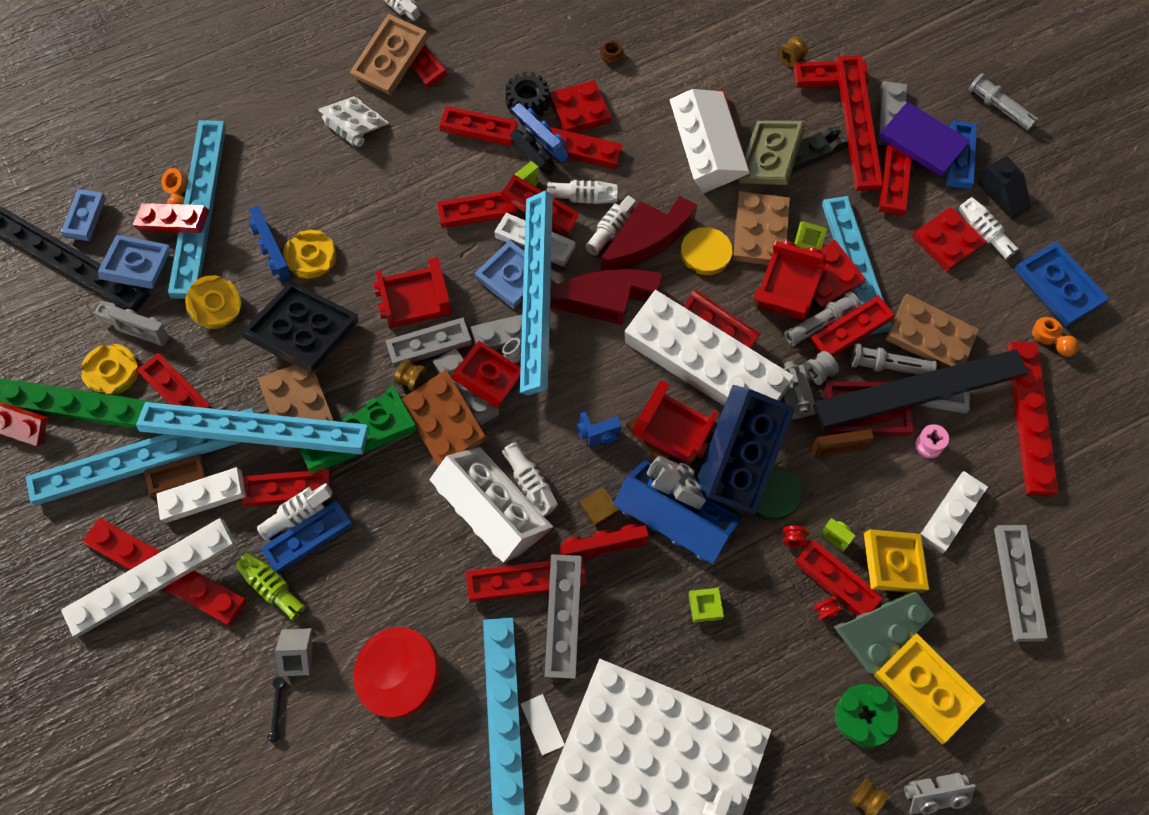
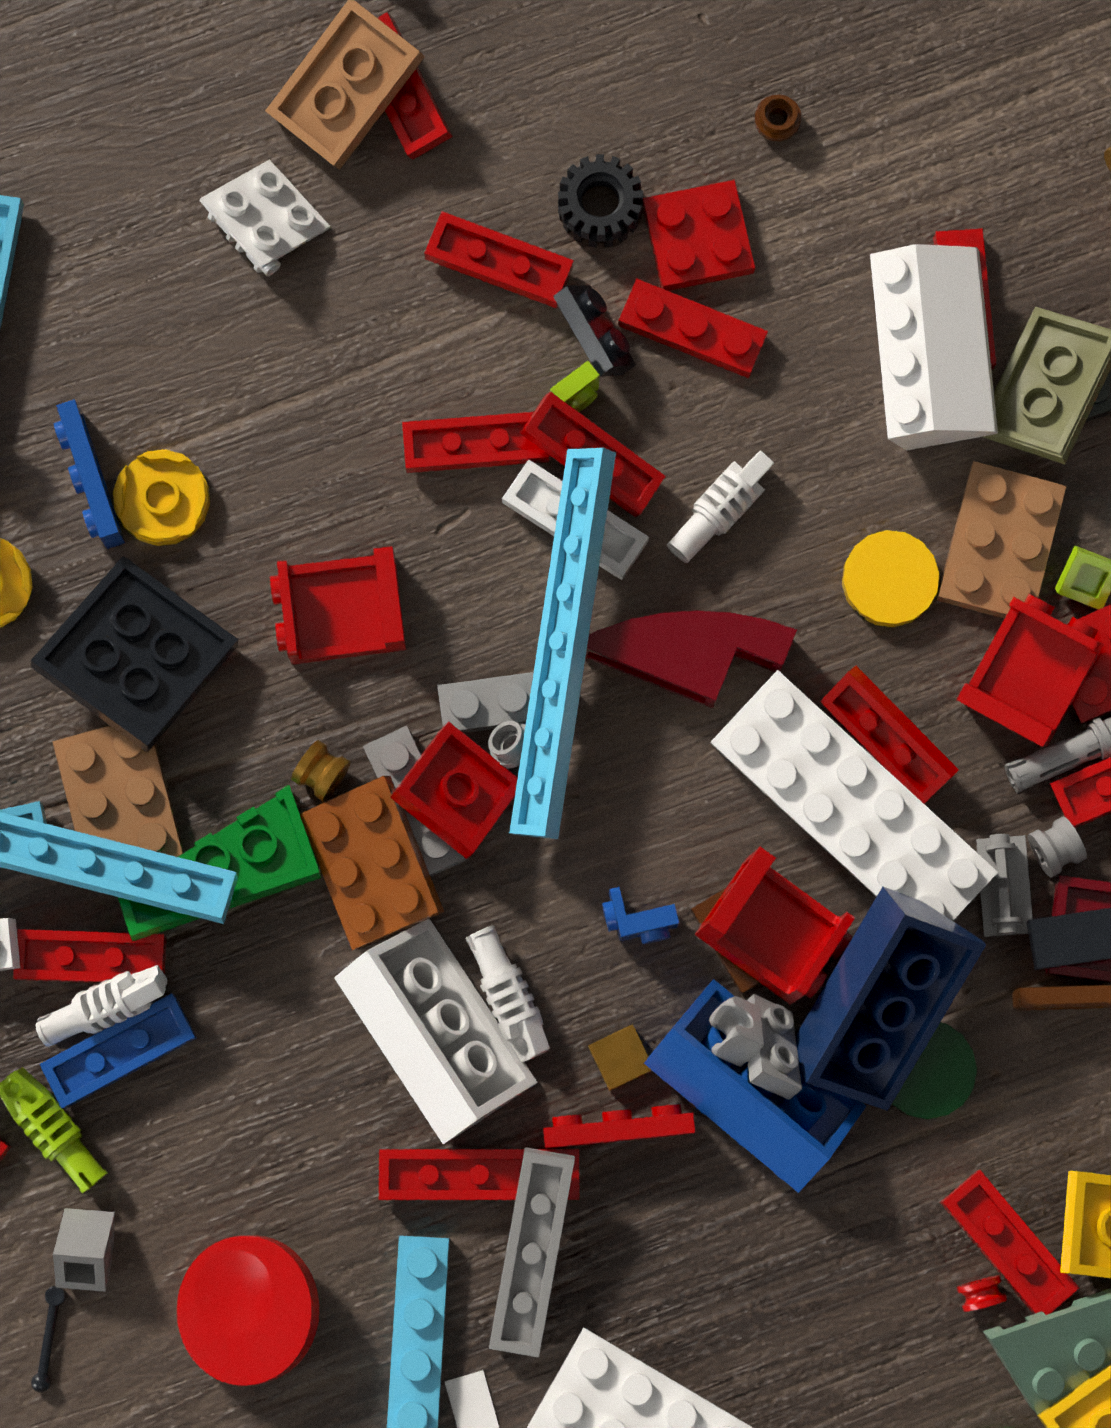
camera: 10 degrees right, 15 degrees up
light grey plate [385,318,472,368] -> none
medium blue plate [474,240,525,309] -> none
blue plate [512,103,569,163] -> none
white hinge [547,180,618,204] -> none
dark red slope [601,196,698,271] -> none
lime plate [688,588,724,623] -> none
red bush [783,526,809,548] -> none
lime plate [819,518,856,553] -> none

